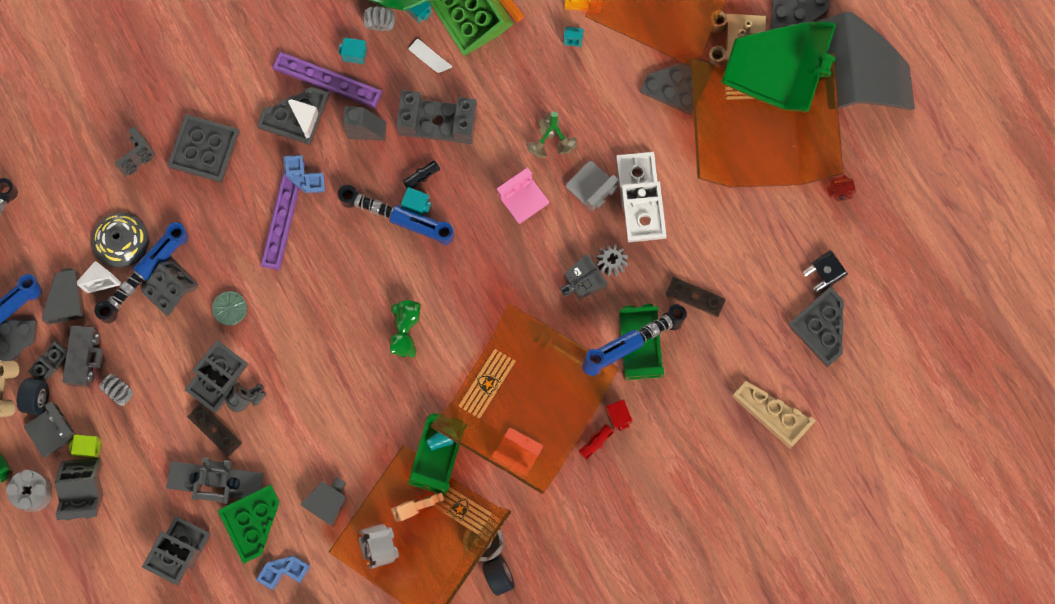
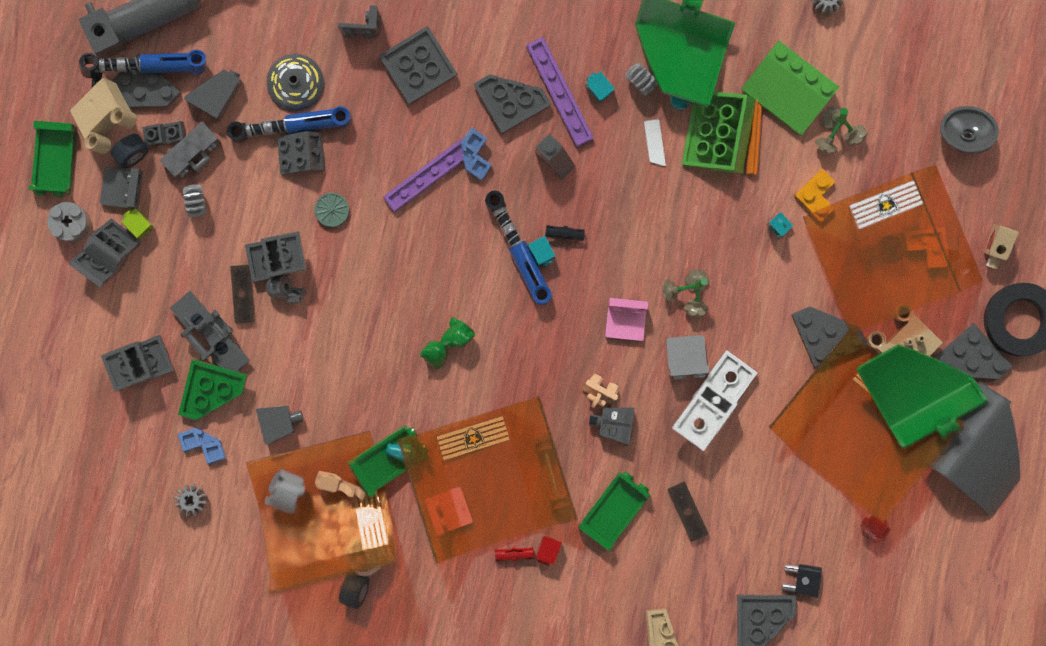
camera: 40 degrees right, 10 degrees up
white slope [77,261,121,294] -> none
white slope [288,99,319,139] -> none
dark grey plate [396,90,477,144] -> none
piece [582,304,687,376] -> none
light grey gear [596,245,628,277] -> none
none -> light nougat hips [582,374,619,408]

